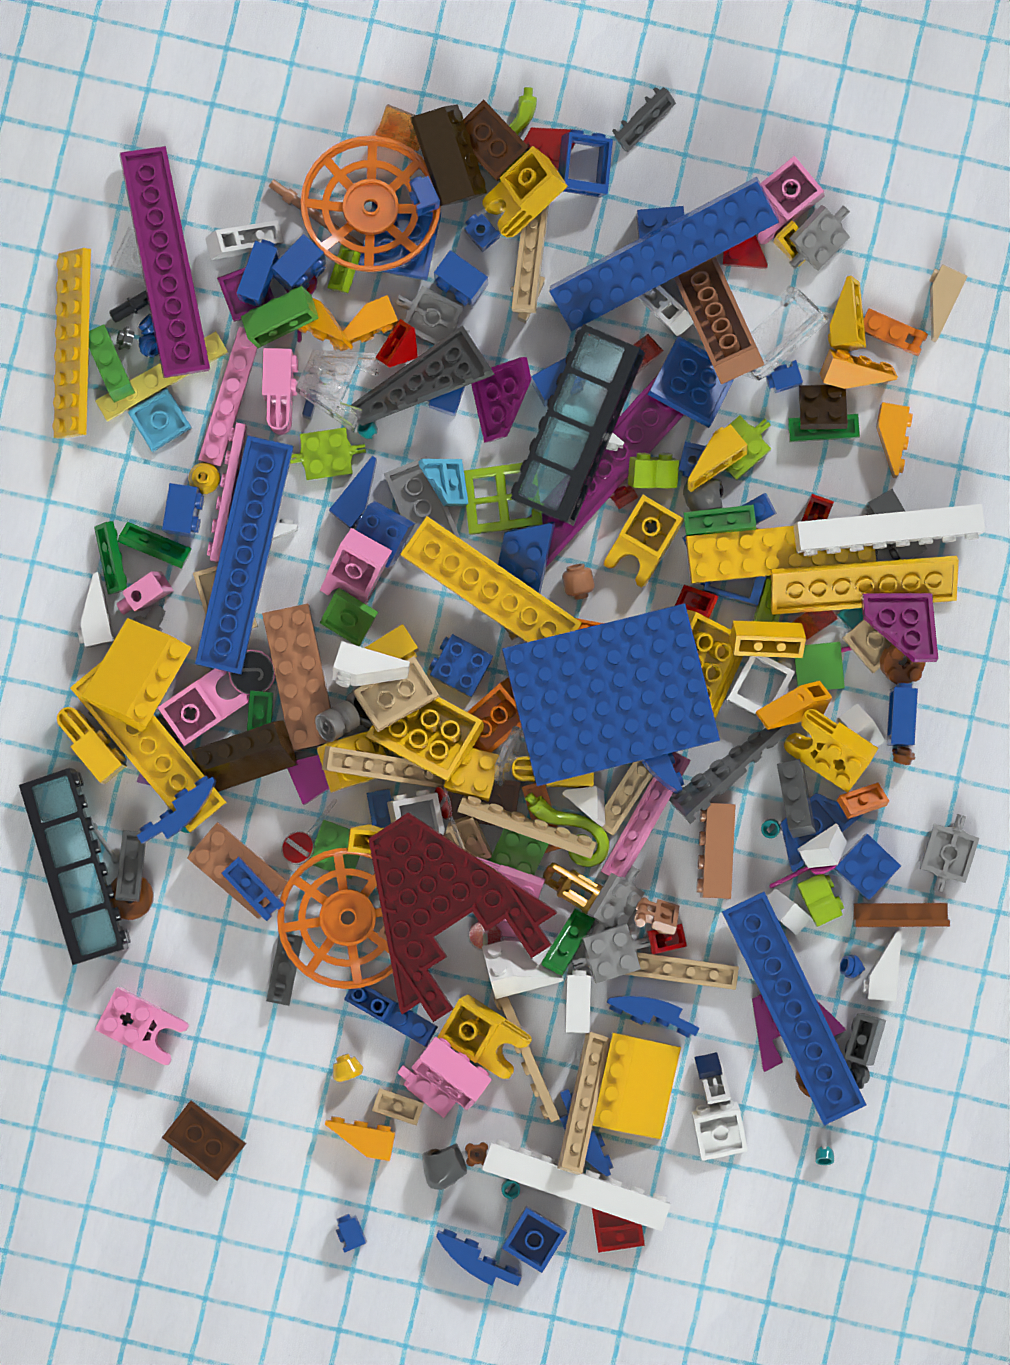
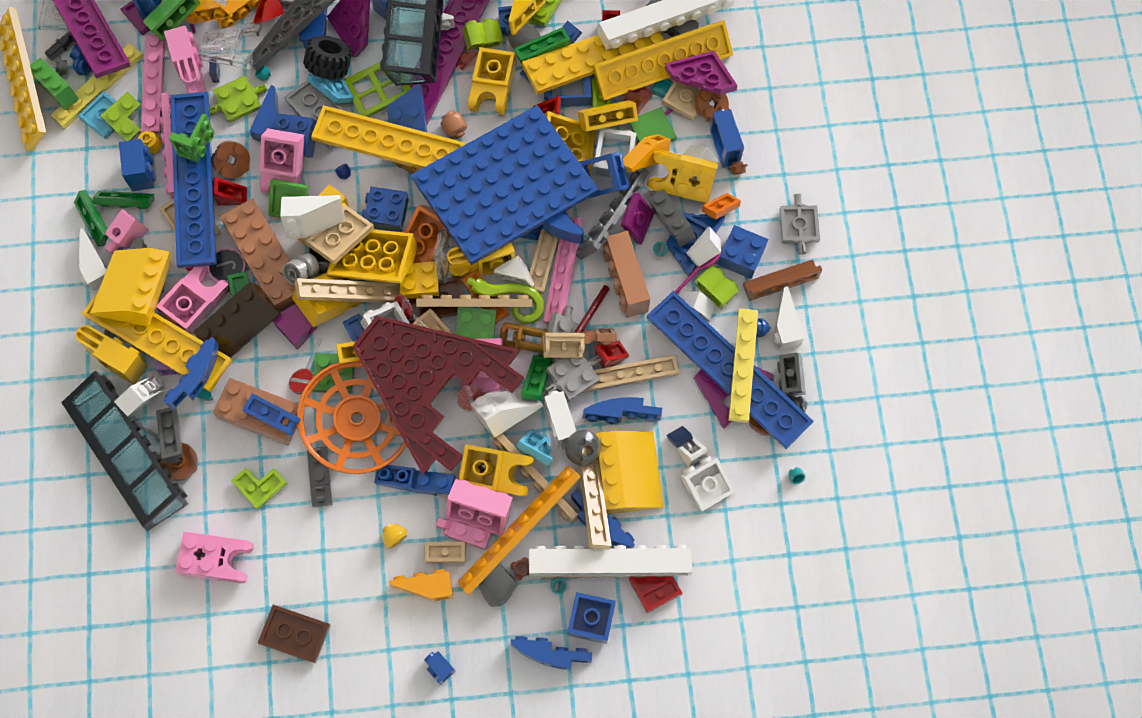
camera: 25 degrees left, 15 degrees down
none -> lime plate [100,91,141,141]
none -> white slope [114,375,166,416]
none -> bright green bracket [169,114,214,163]
none -> dark orange plate [212,141,250,179]
none -> red slope [213,177,247,206]
none -> lime plate [231,468,288,510]
none -> black tyre [303,35,352,80]
none -> clear blue hinge [335,163,351,179]
none -> light orange plate [457,465,581,595]
none -> medium azure wing [516,428,553,466]
none -> tan hinge [543,333,585,358]
none -> dark grey piece [565,430,601,466]
none -> dark red bar [574,285,610,333]
none -> blue window [580,152,630,199]
none -> magenta tile [620,193,655,244]
none -> light yellow plate [728,308,758,423]

